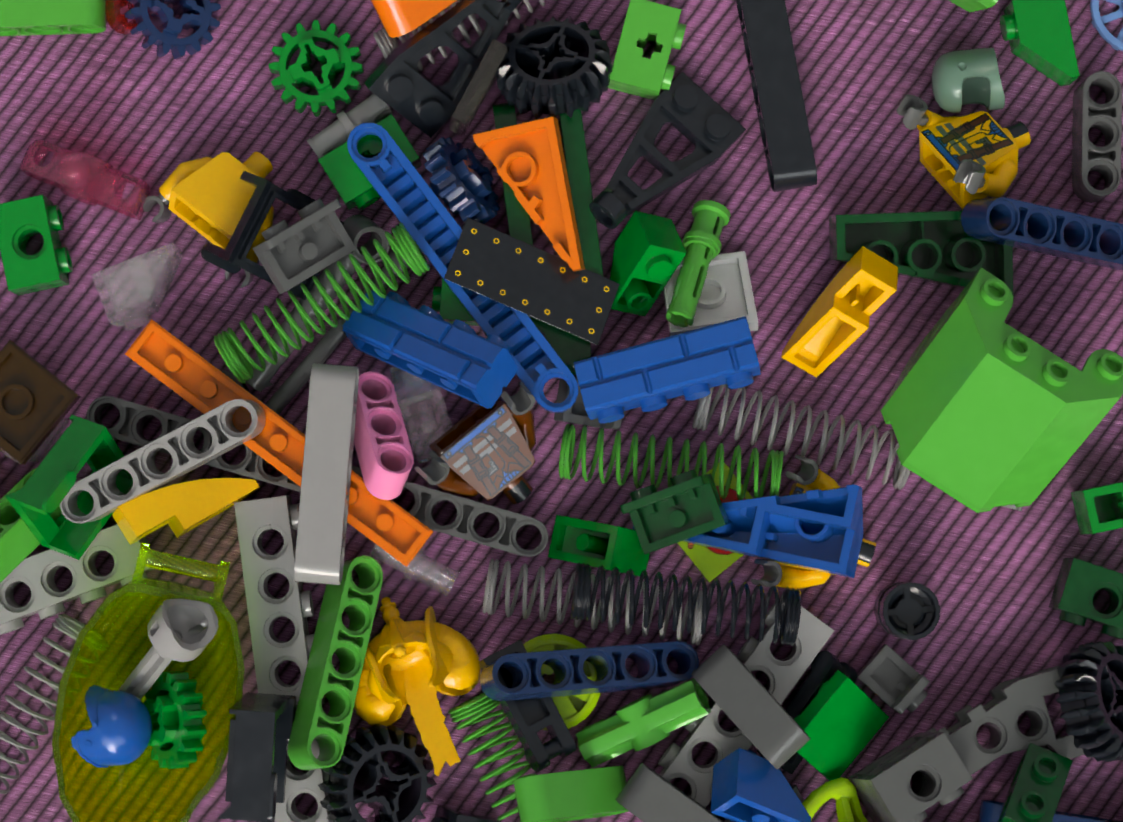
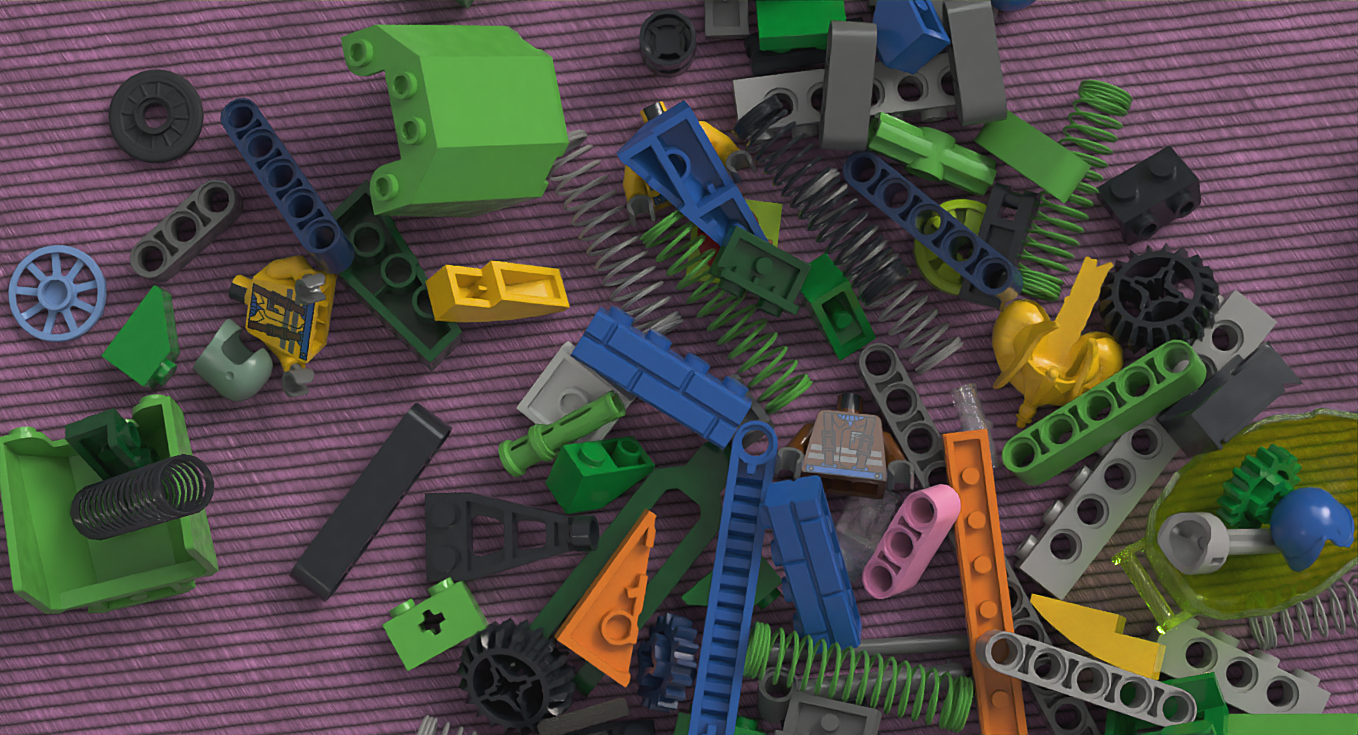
camera: 130 degrees left, 0 degrees up
light grey beam [294,363,359,585] -> none
black sticker [444,218,620,345] -> none

